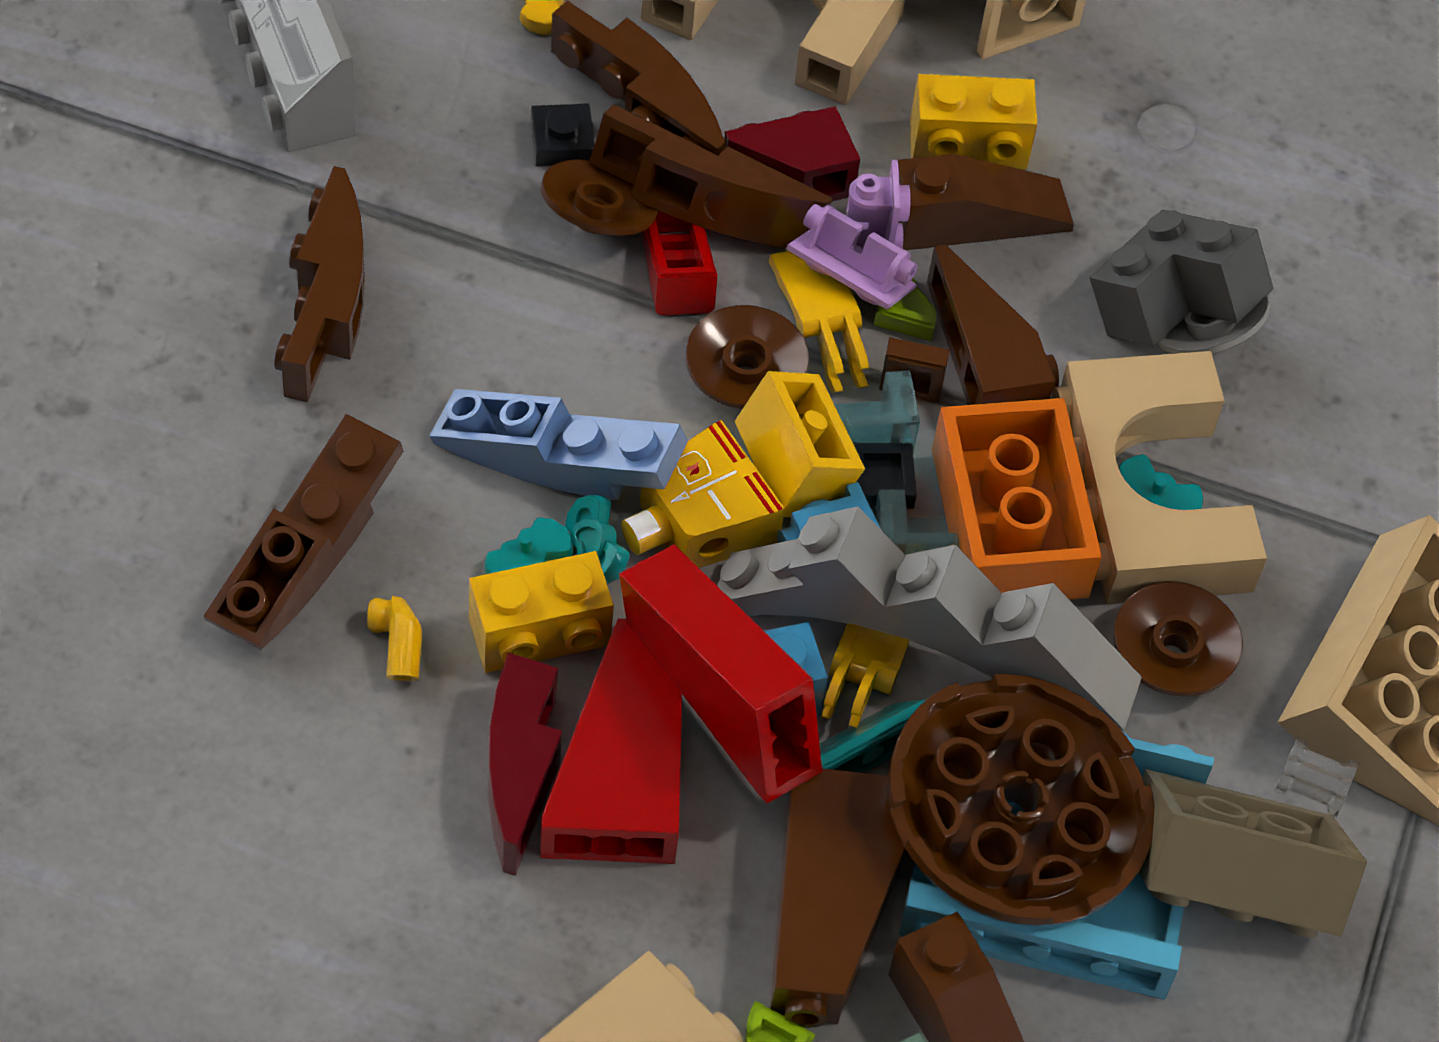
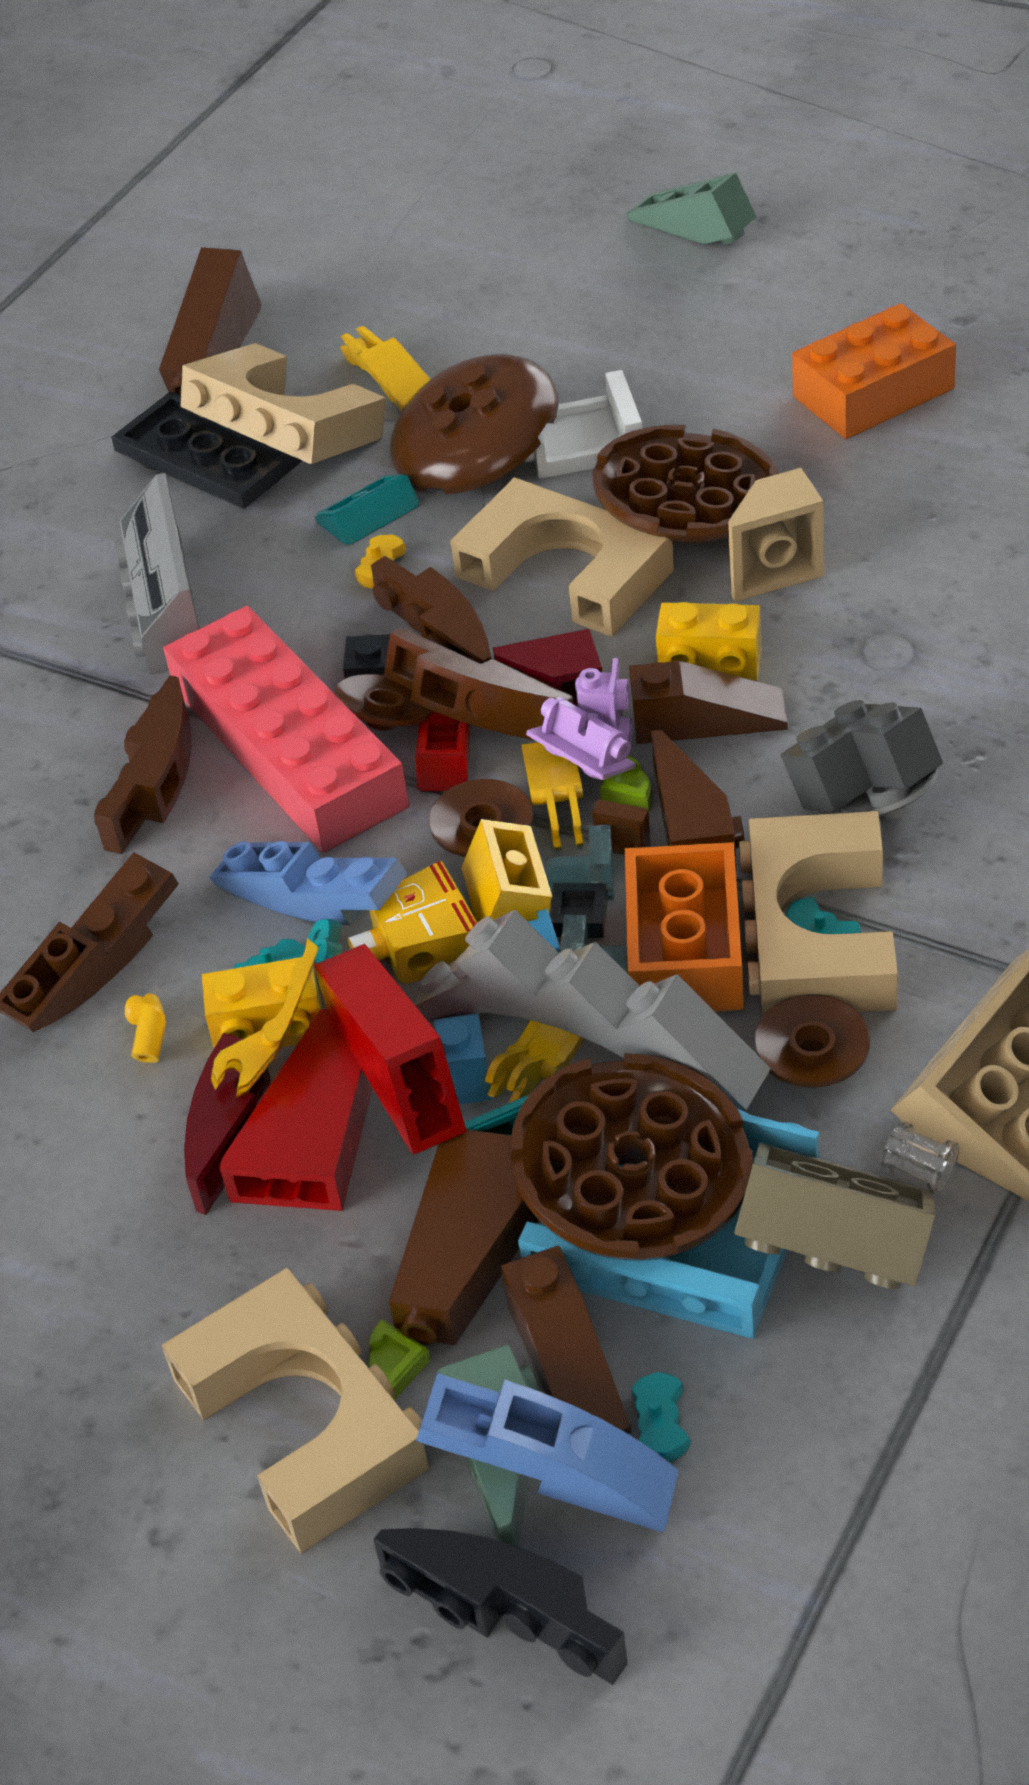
camera: 20 degrees right, 10 degrees down
none -> coral brick [163,605,410,853]
none -> yellow arm [211,938,319,1098]

